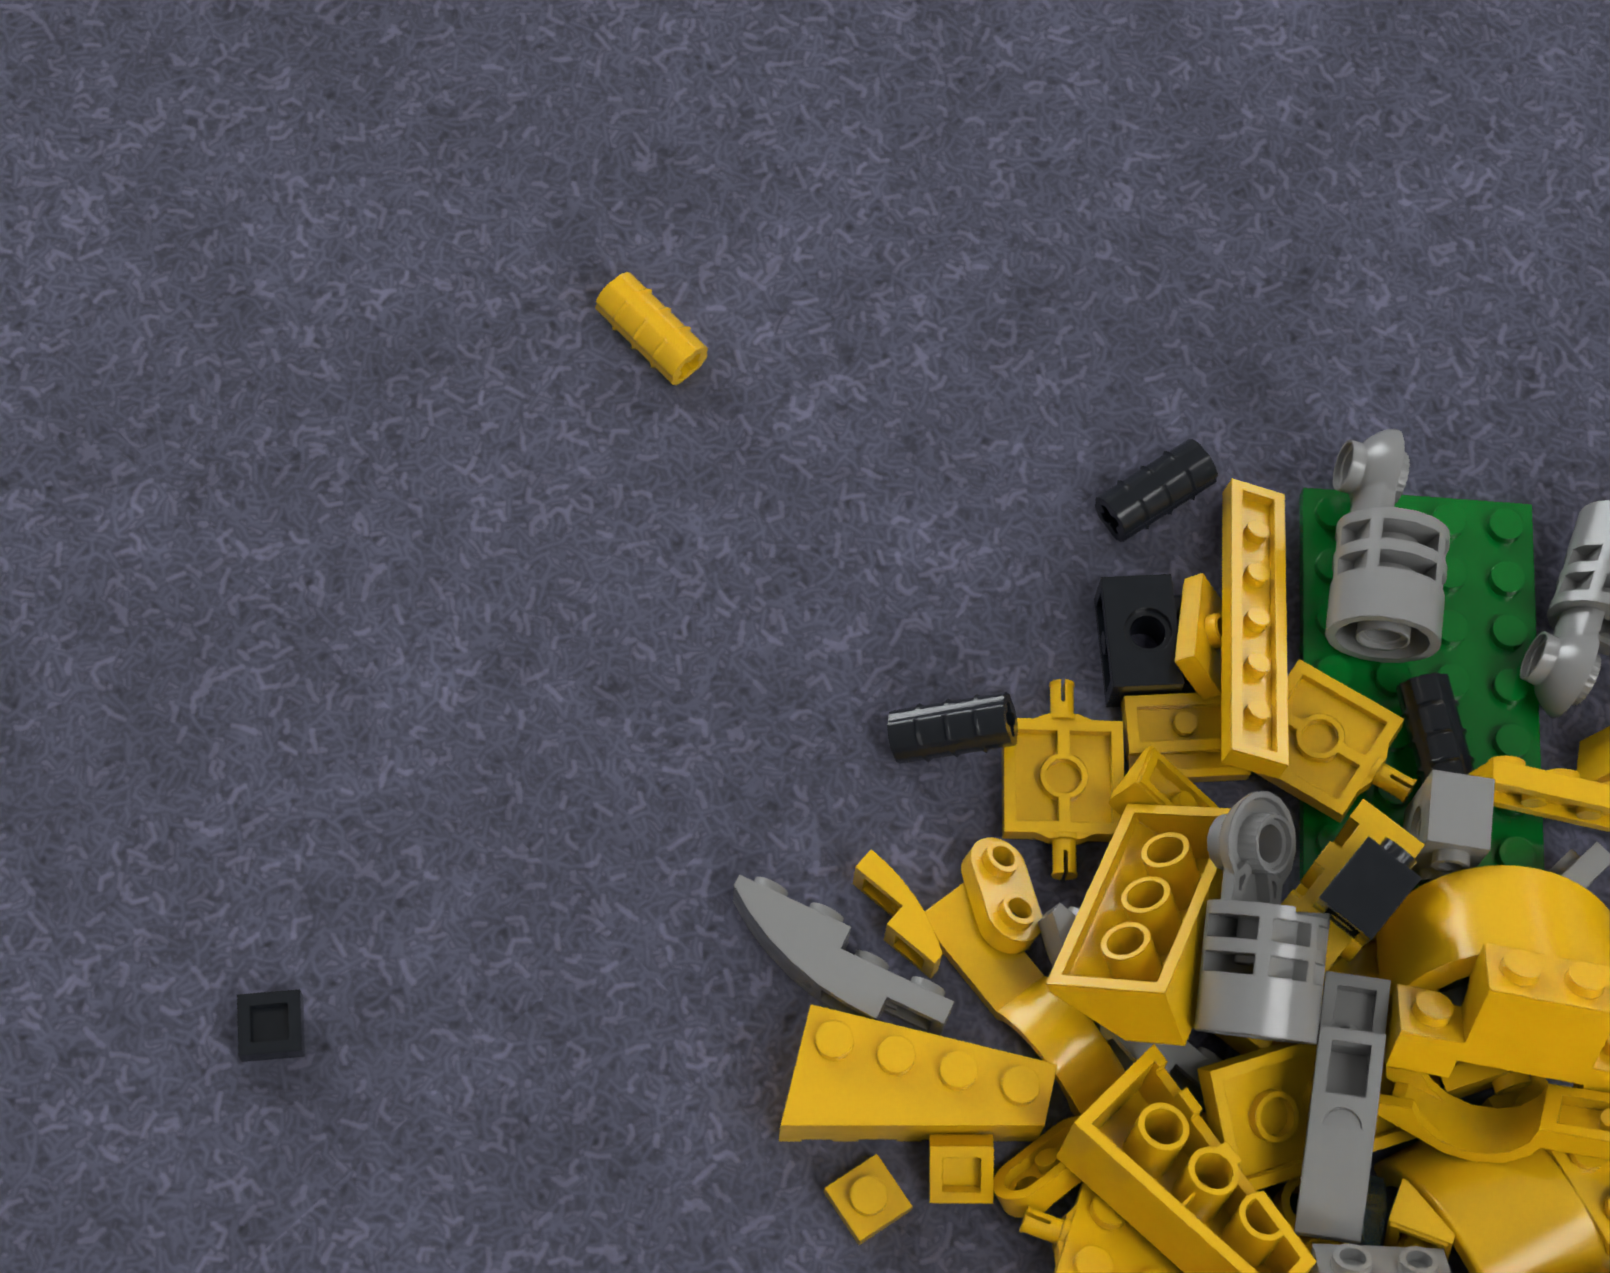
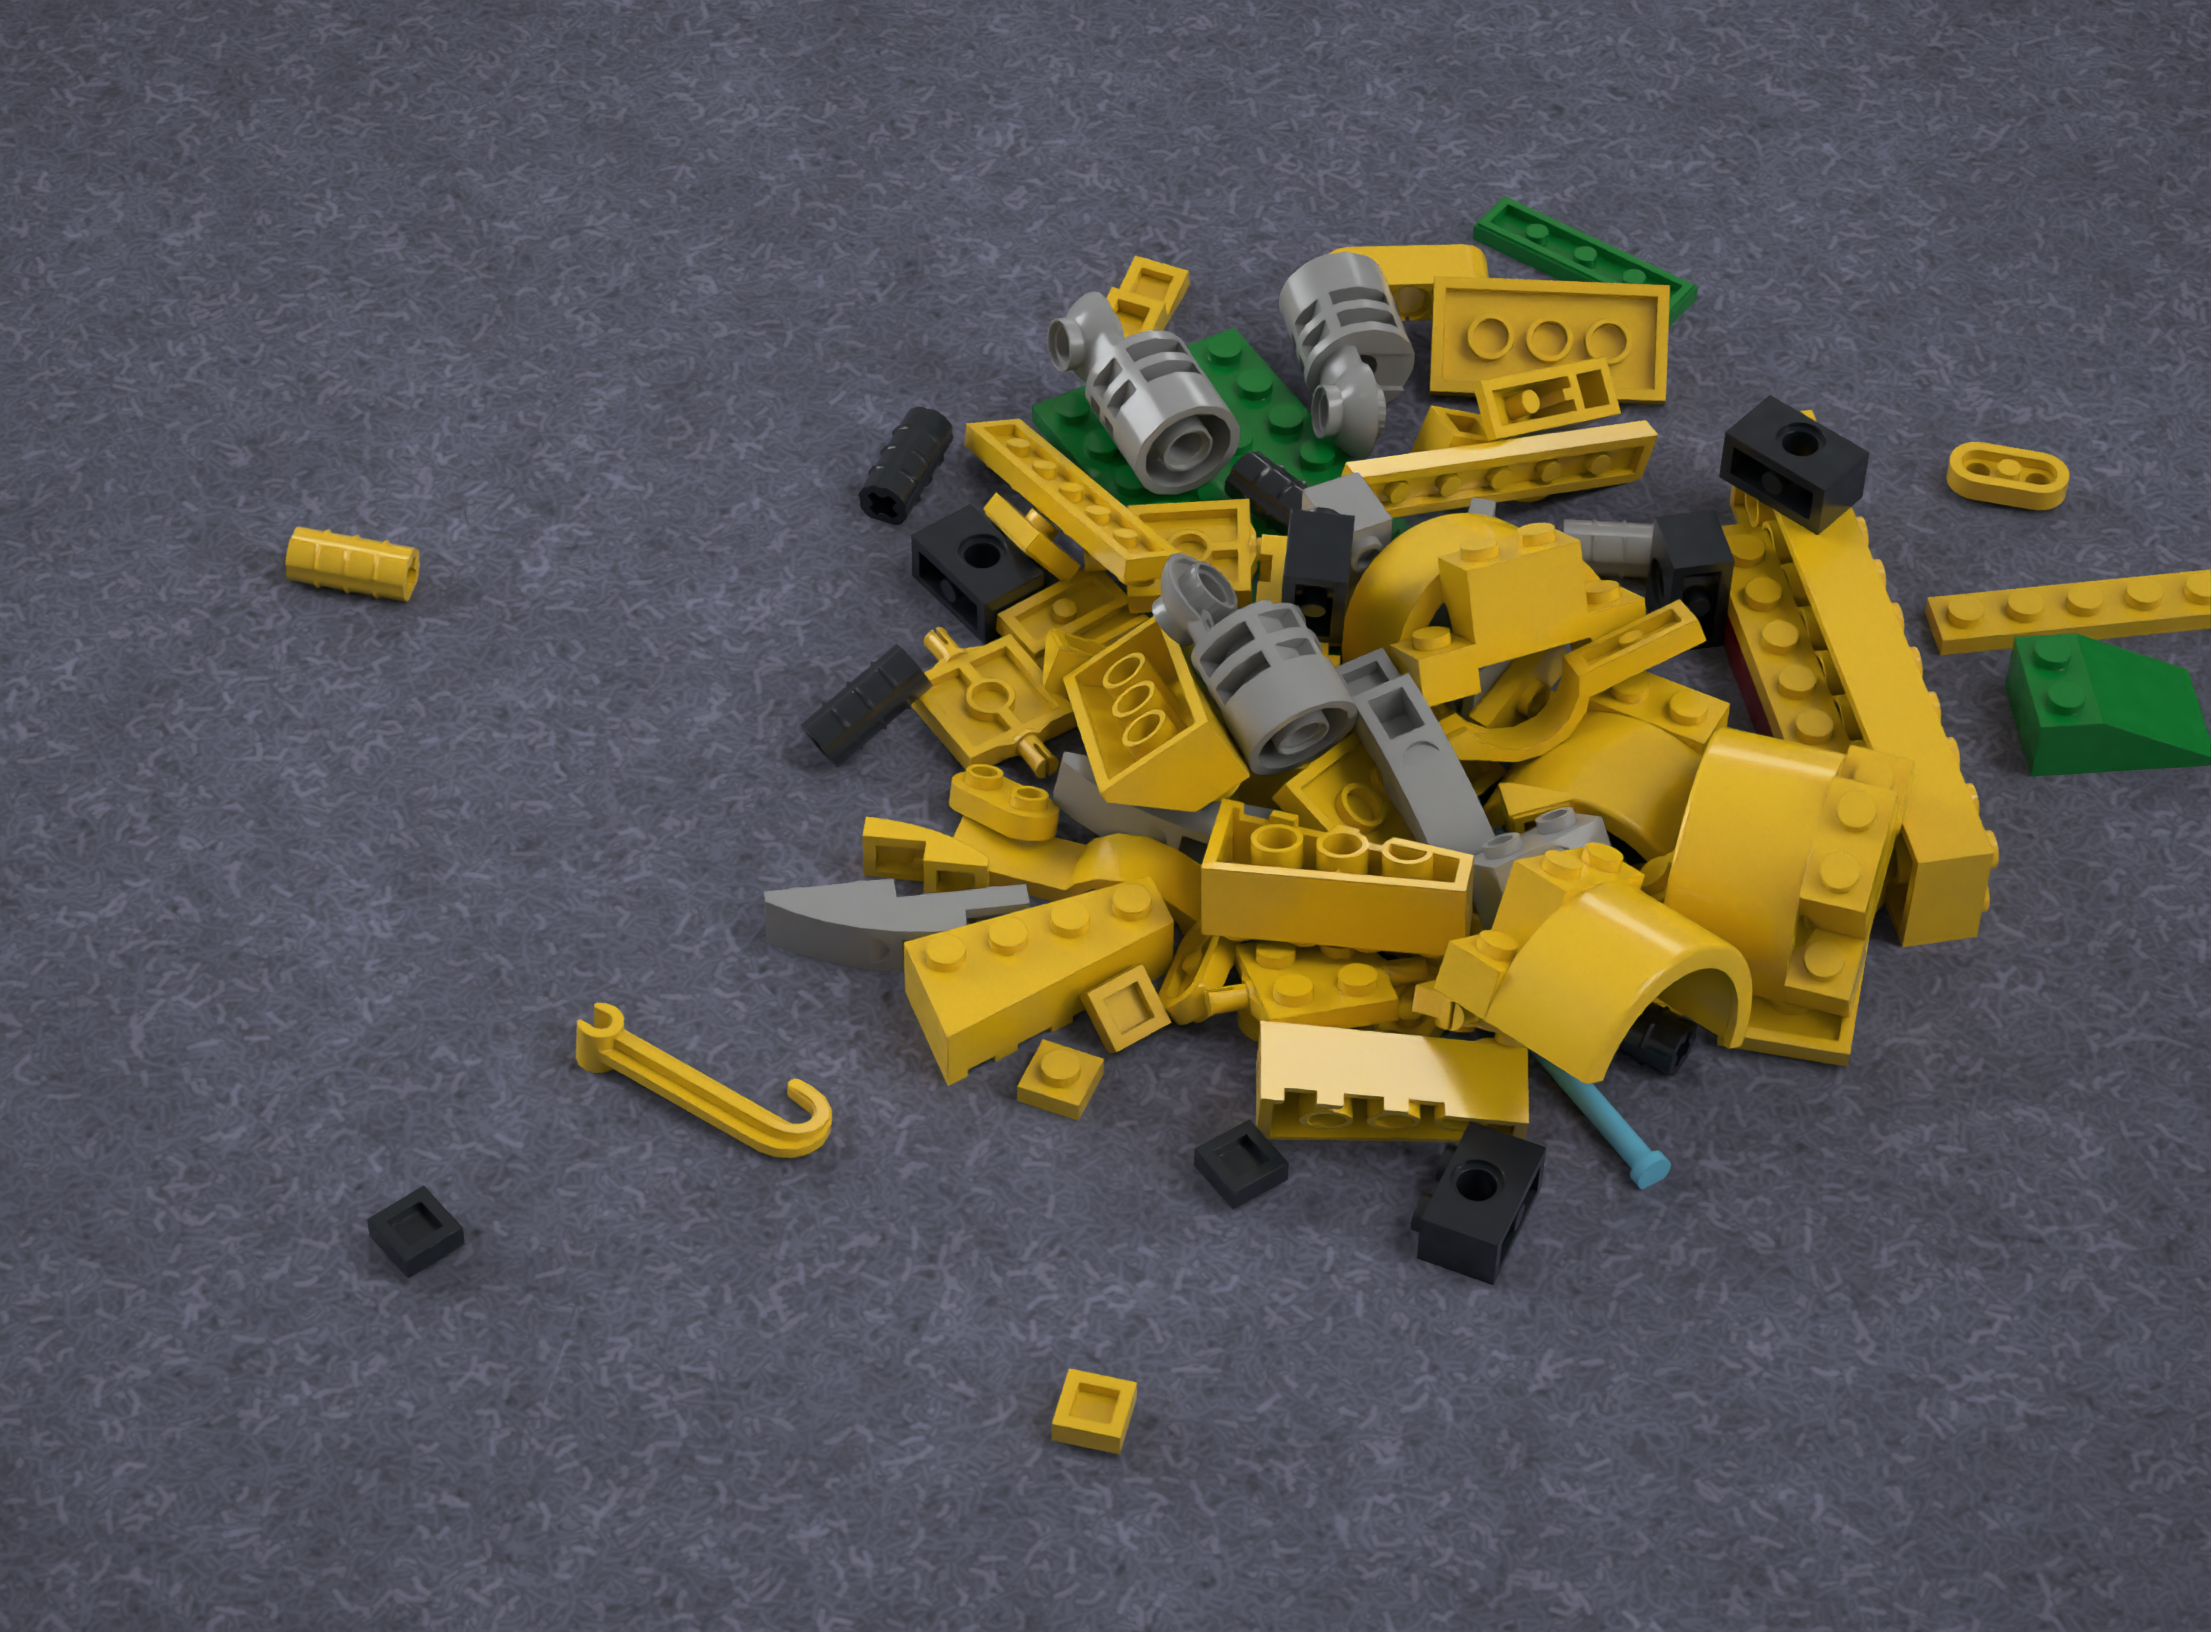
camera: 30 degrees left, 20 degrees down
none -> yellow piece [576,1003,832,1158]
none -> yellow slope [1106,255,1190,338]

